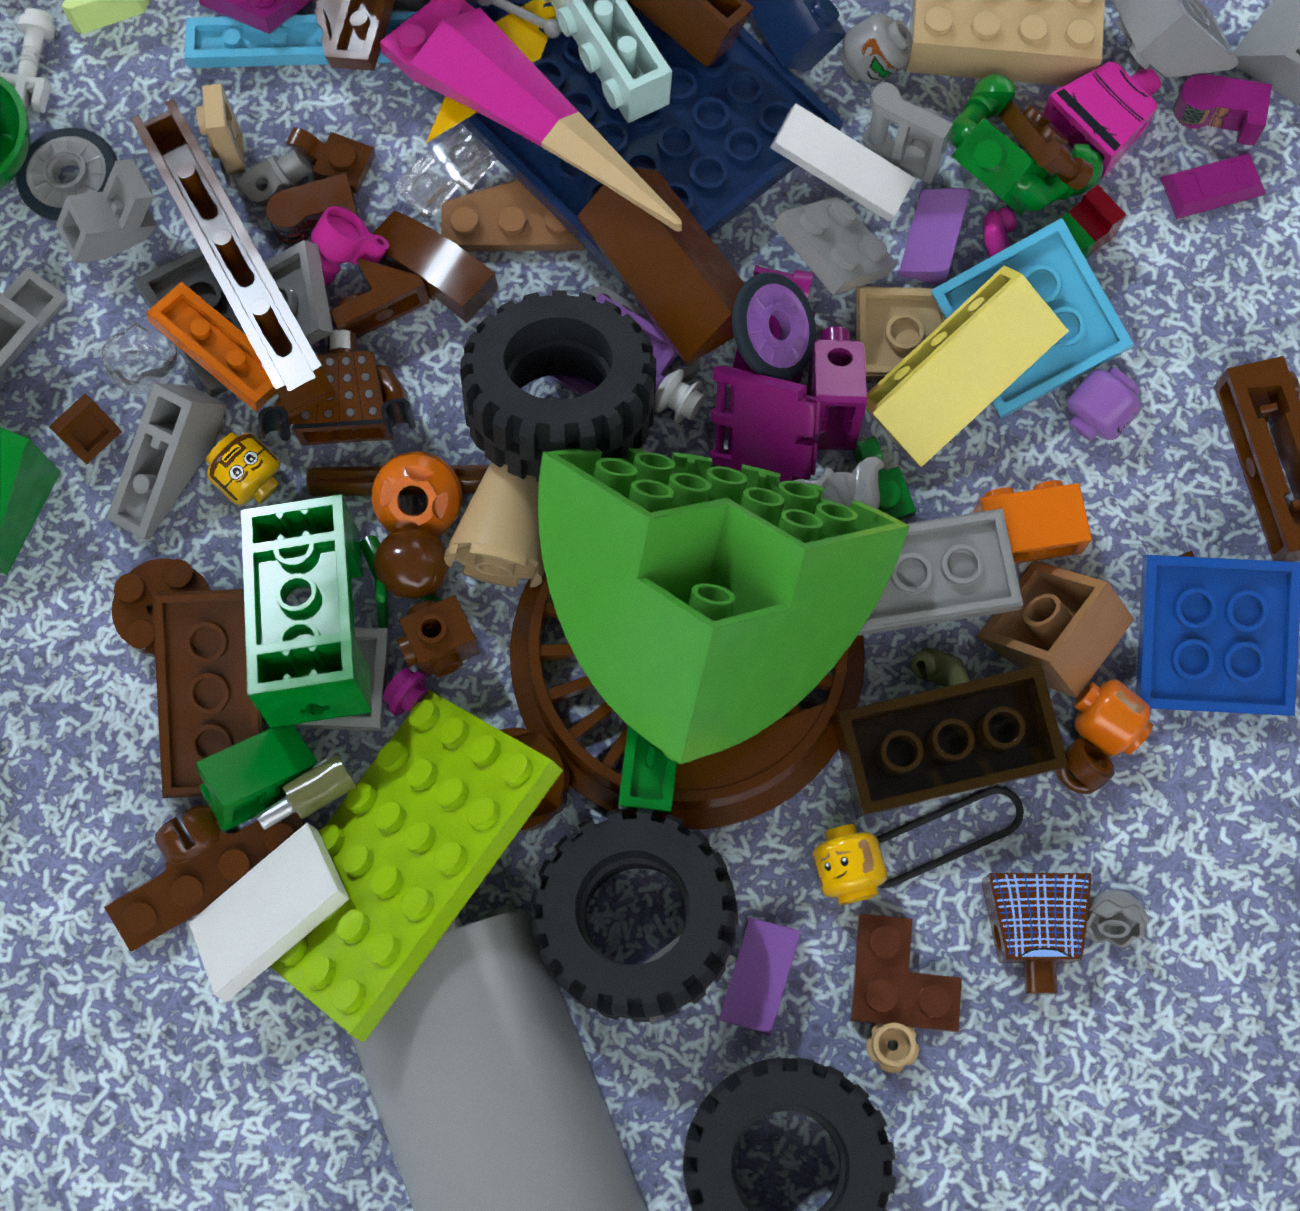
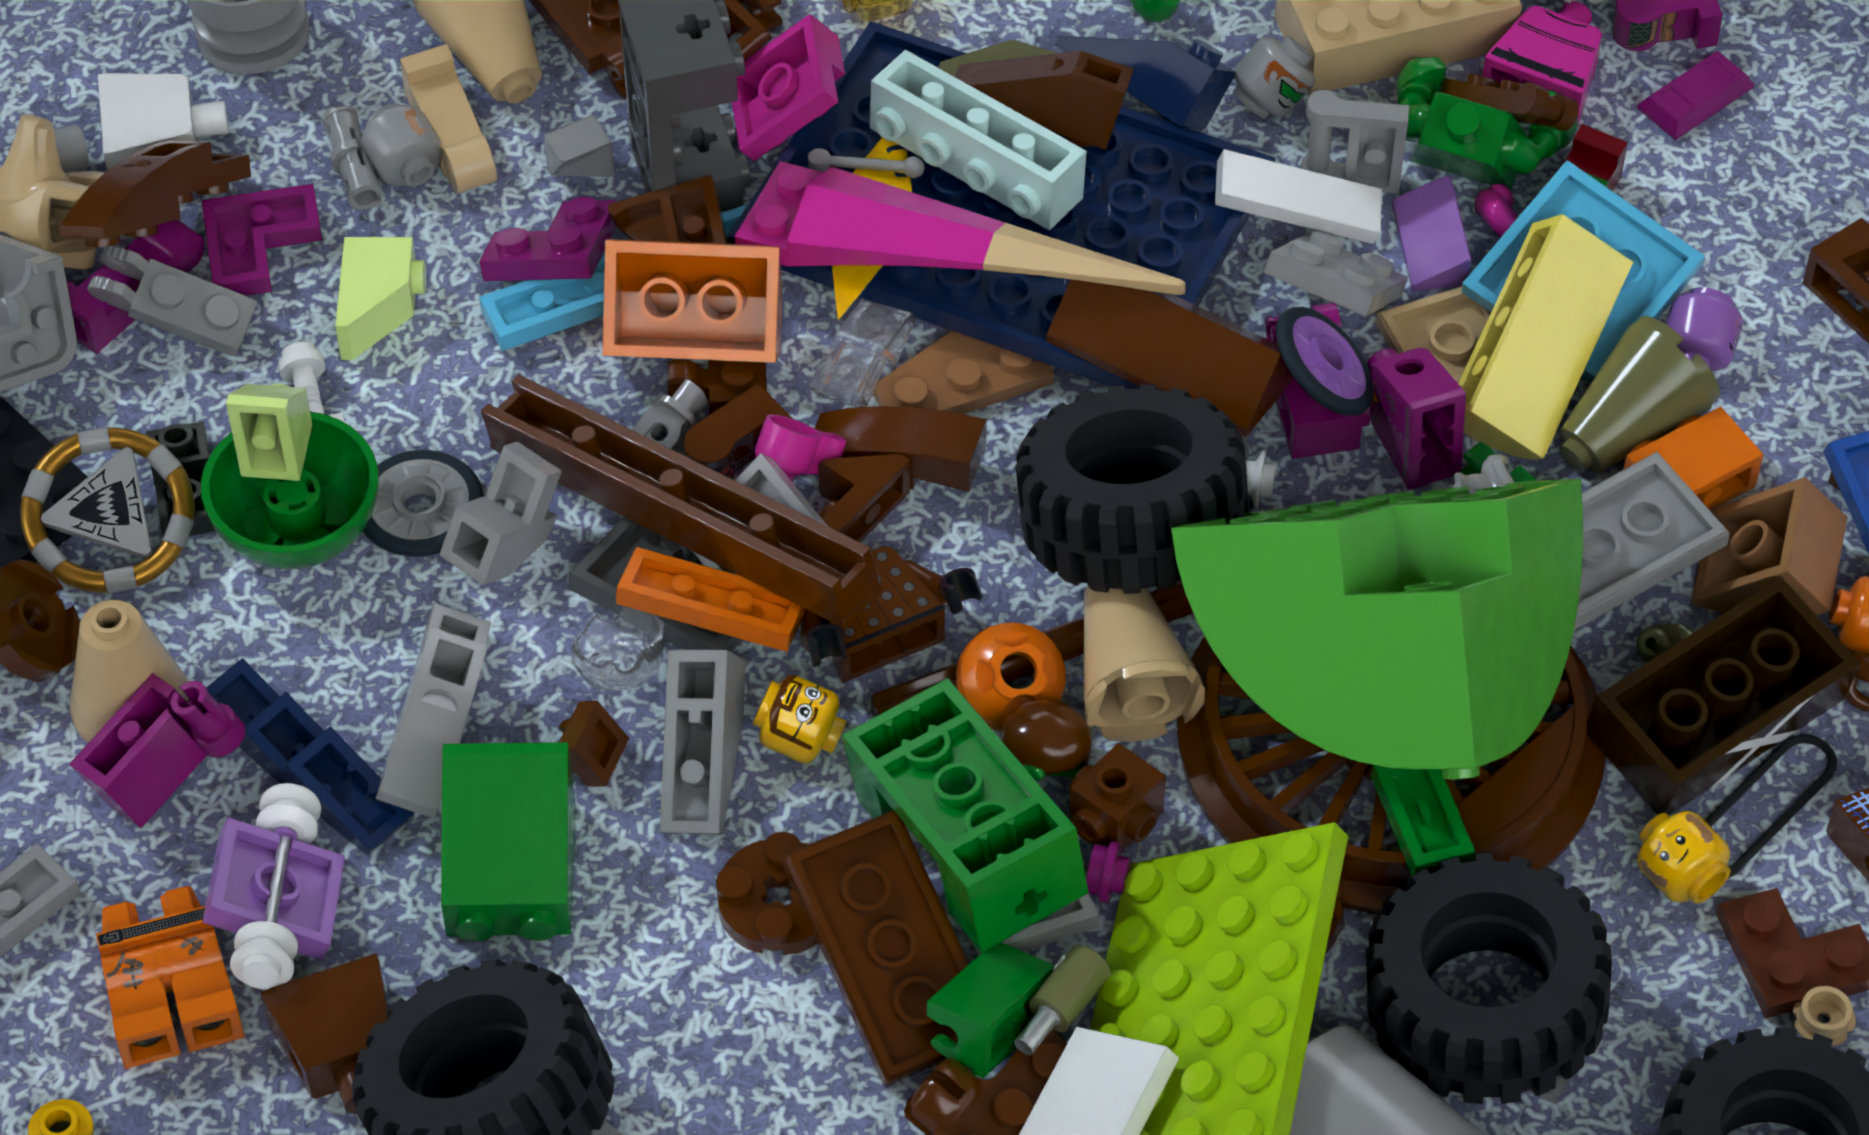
camera: 25 degrees left, 20 degrees down
tan plate [196,83,246,175] -> none
magenta plate [709,366,820,482] -> none
medium lavender slope [719,918,801,1036] -> none
none -> orange slope [603,239,782,363]
none -> olive cone [1559,316,1720,473]

